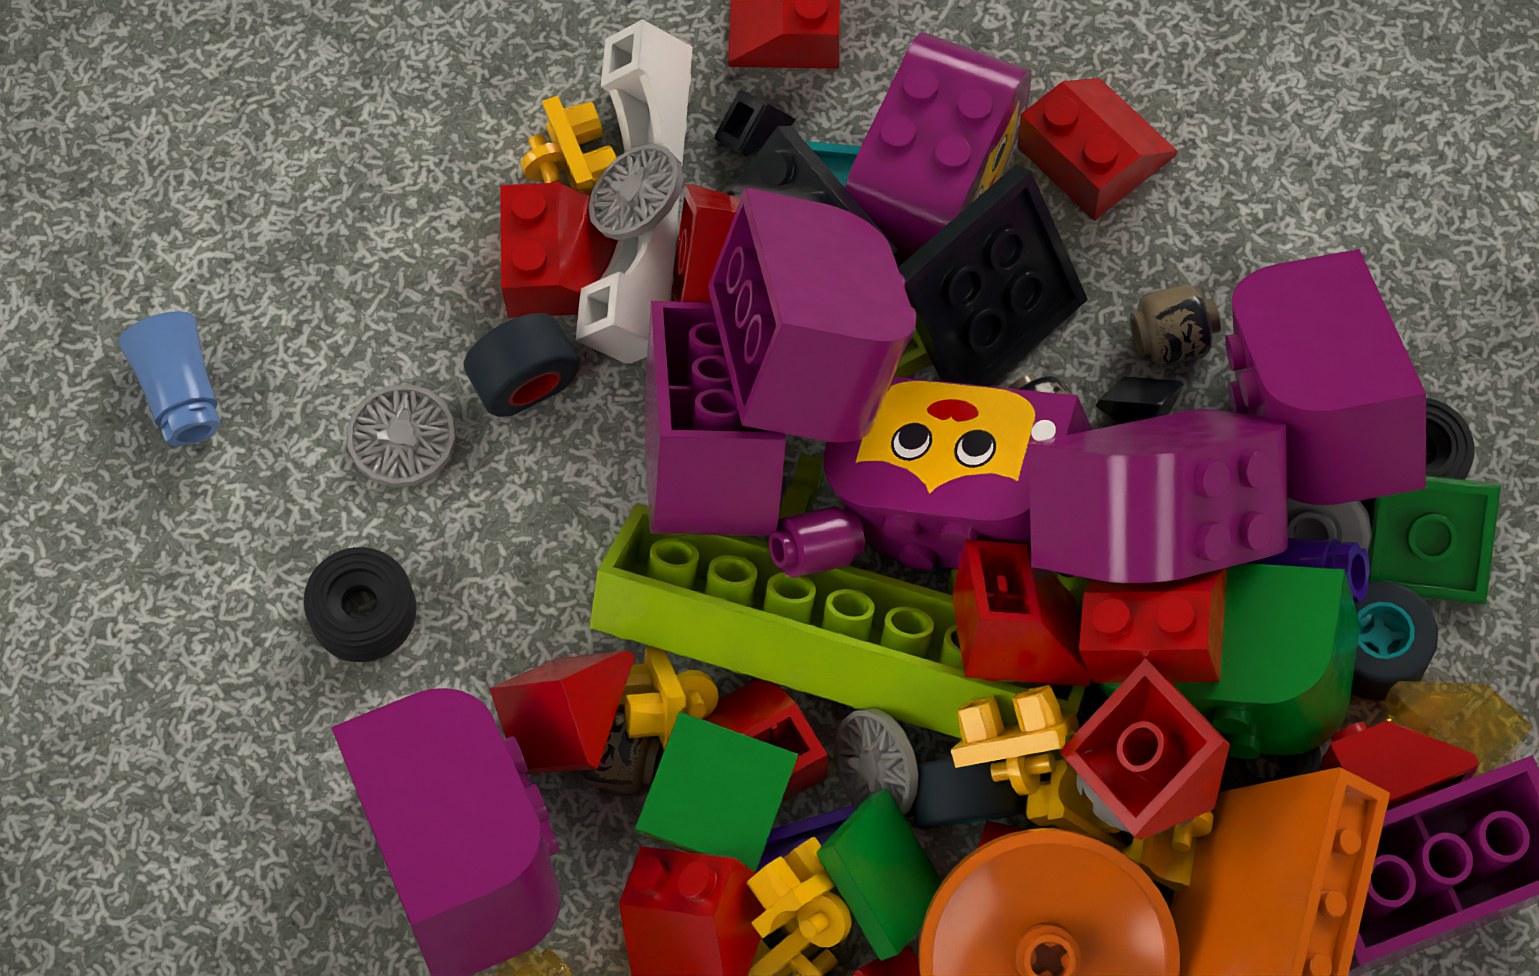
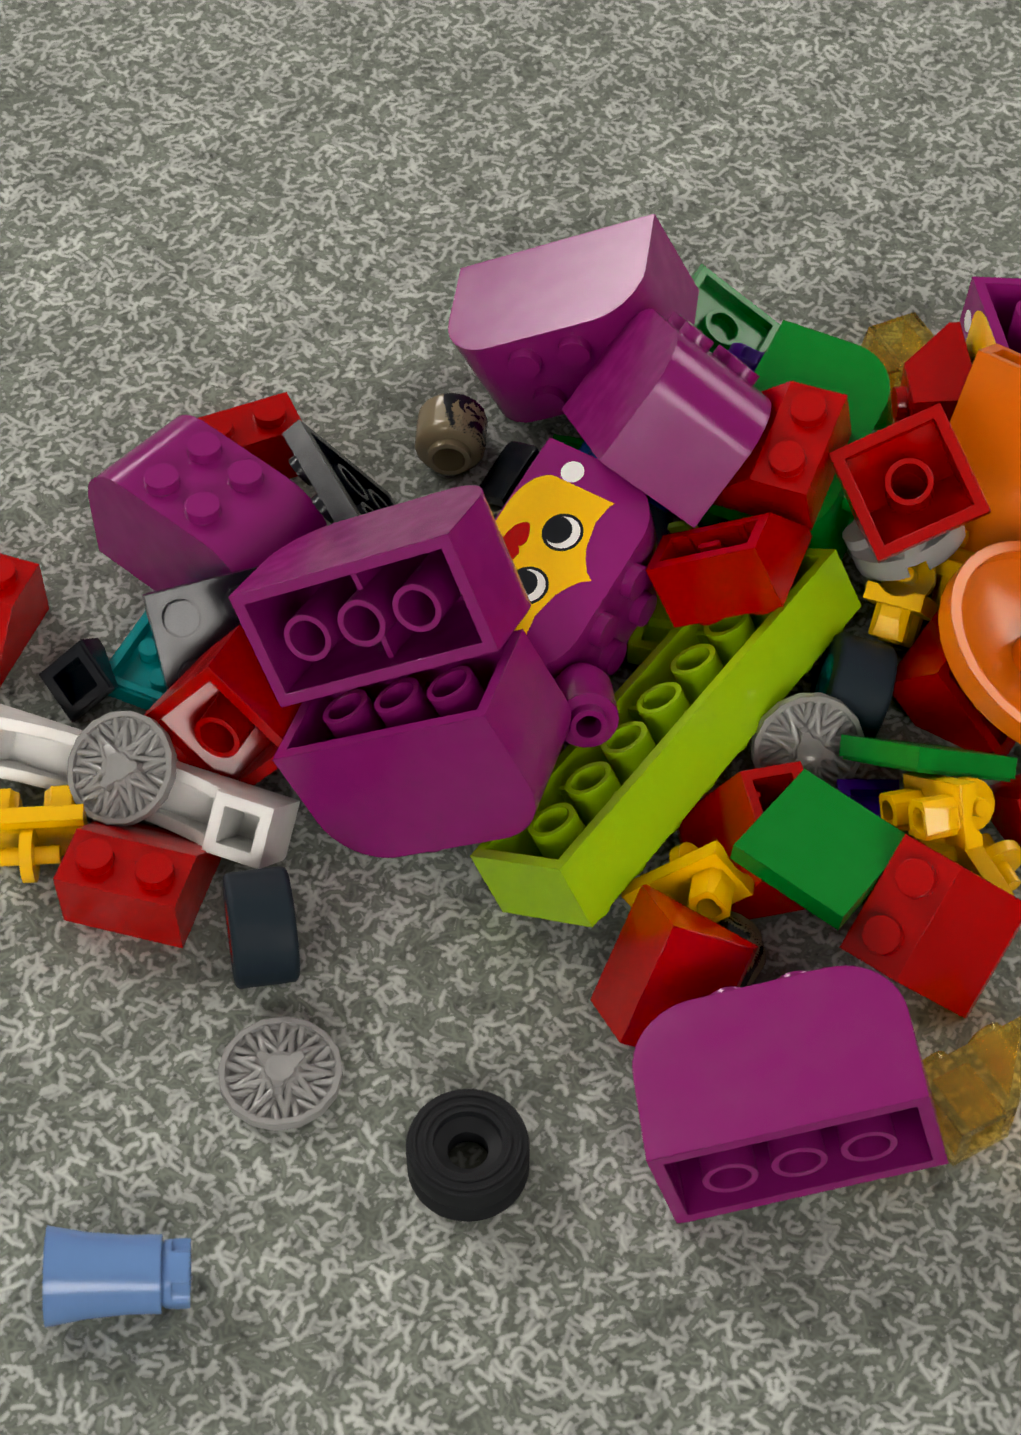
camera: 75 degrees left, 15 degrees down
yellow hips [951,685,1080,796] -> none

